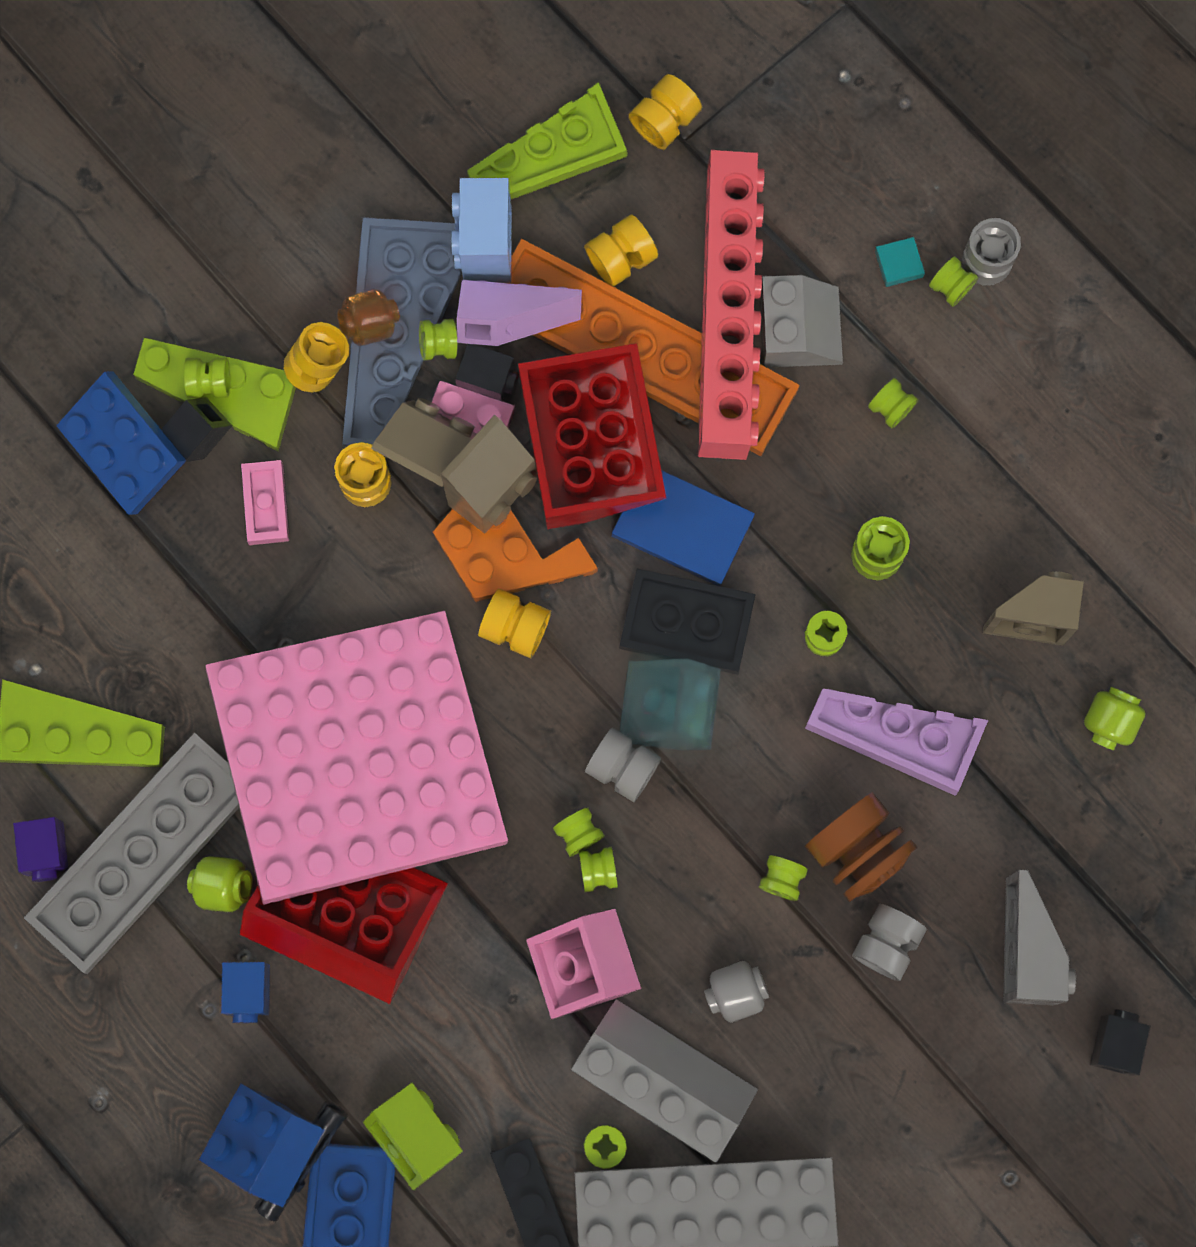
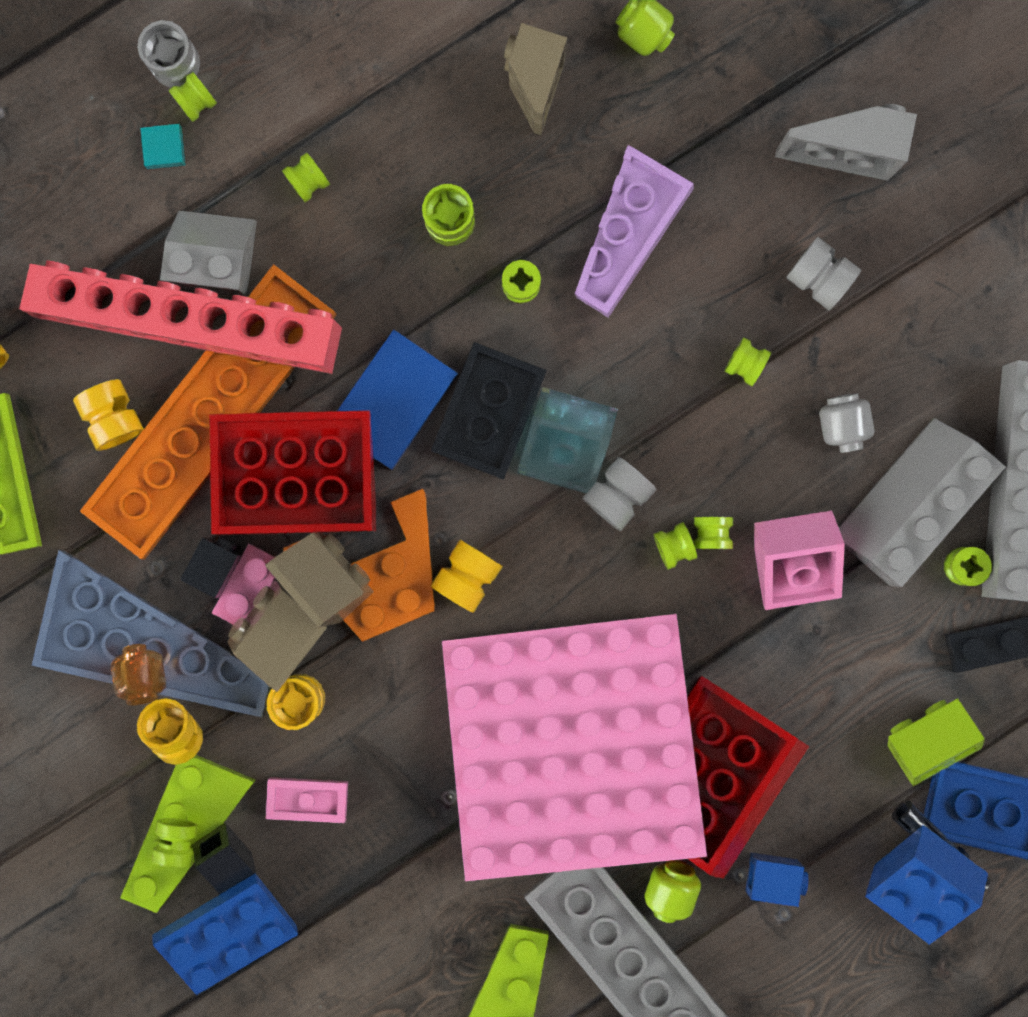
camera: 80 degrees left, 10 degrees up
lime wheel [419,319,458,360] -> none
light blue brick [451,178,512,283] -> none
lavender slope [457,280,582,346] -> none
dark orange wheel [805,792,918,902] -> none
black brick [1090,1009,1151,1076] -> none

